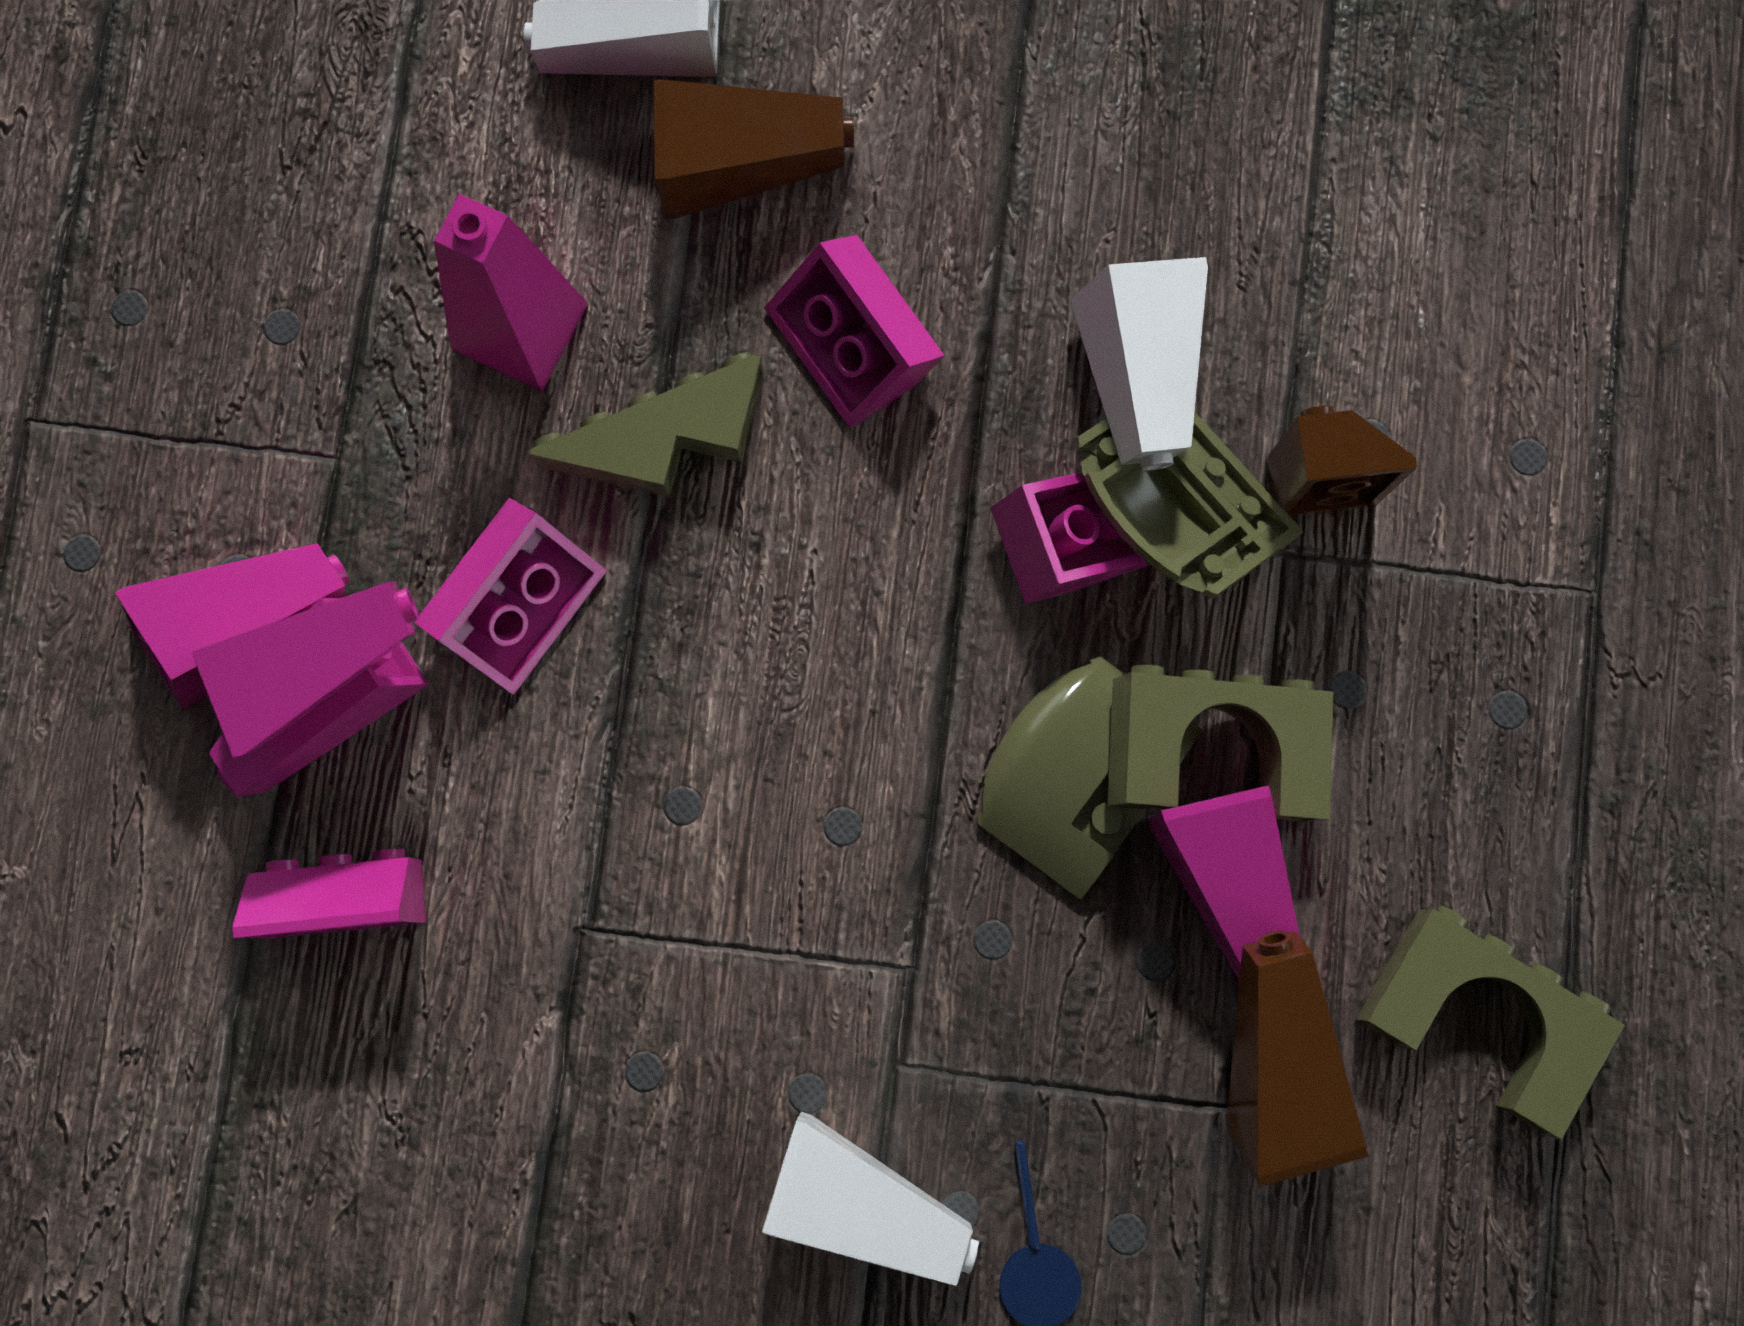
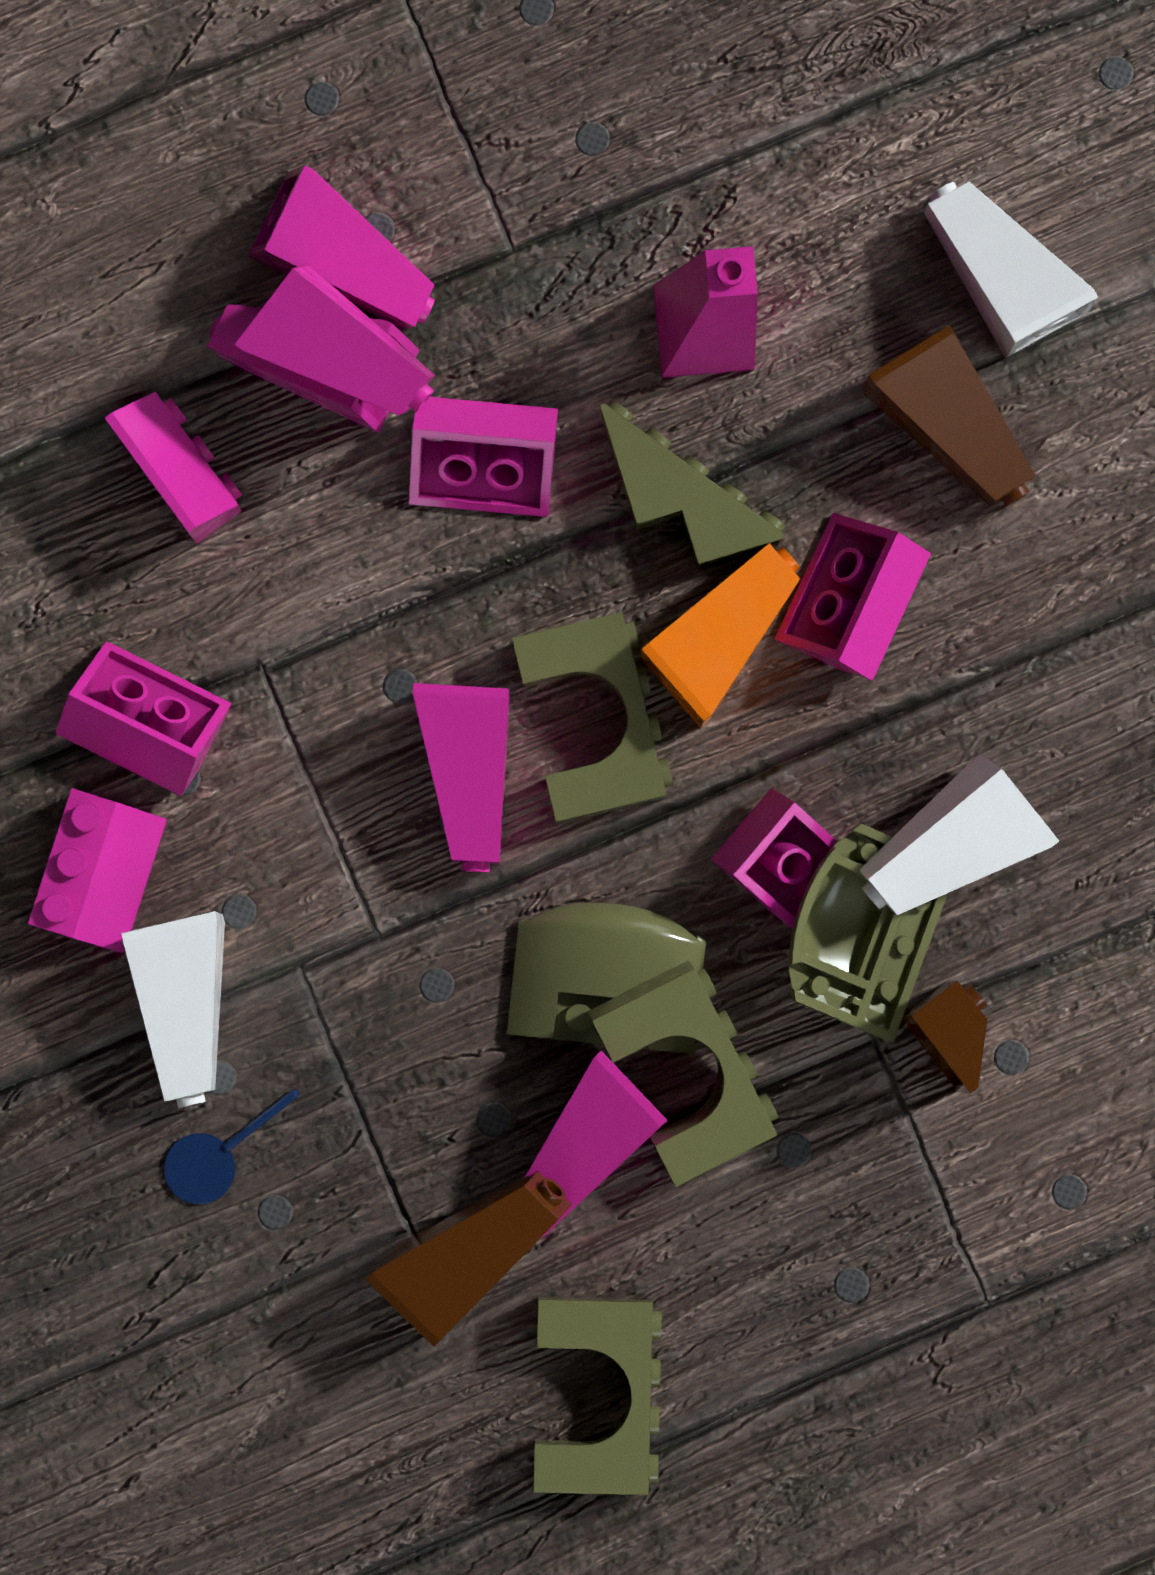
camera: 55 degrees right, 5 degrees up
none -> dark pink slope [28,788,167,954]
none -> dark pink slope [55,641,232,796]
none -> dark pink slope [412,683,510,873]
none -> olive arch [512,612,673,824]
none -> orange slope [640,543,800,728]

